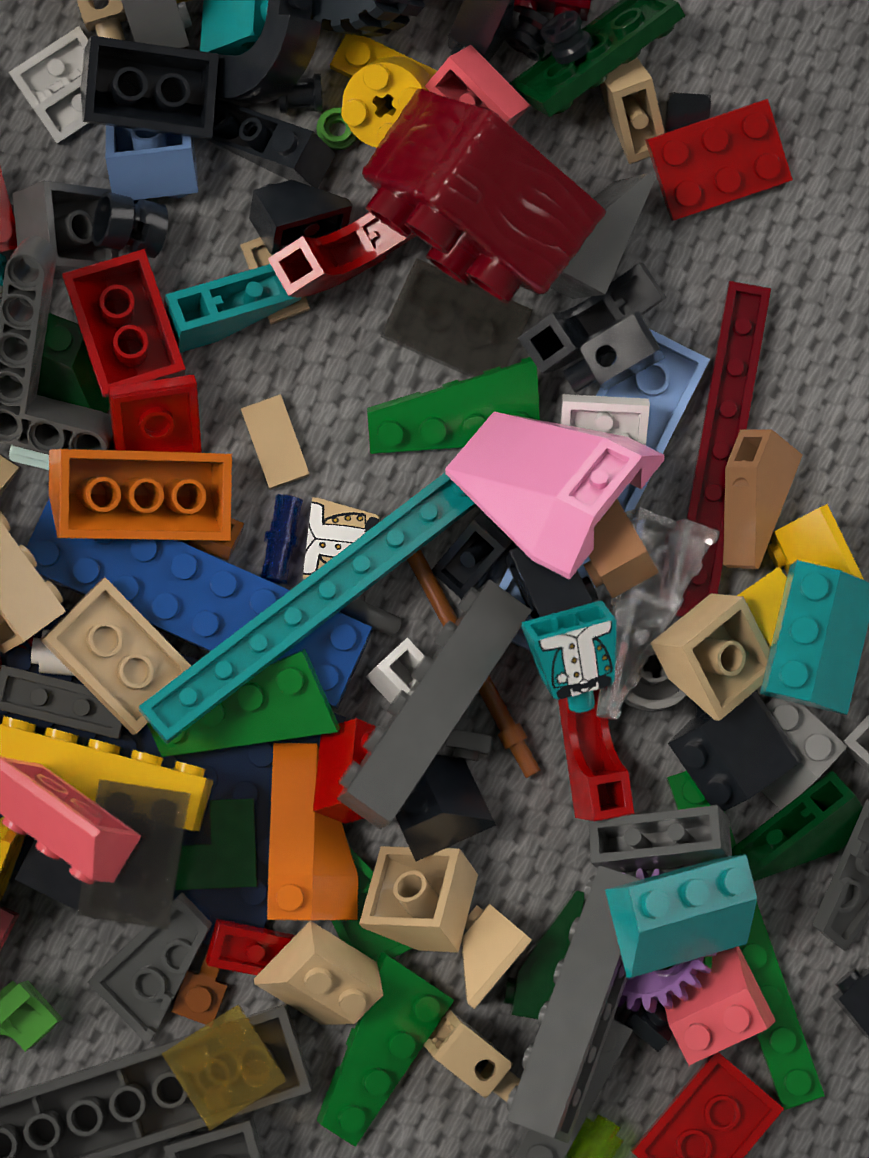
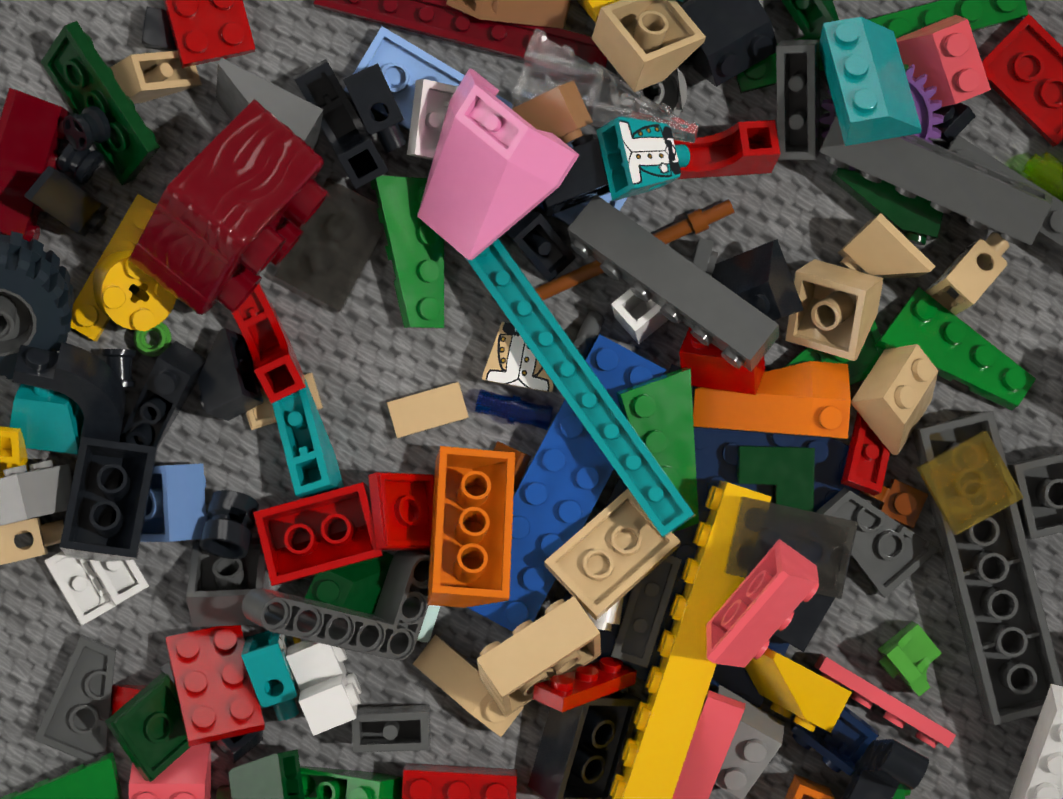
camera: 85 degrees left, 5 degrees up
coral brick [425,45,531,127] -> none

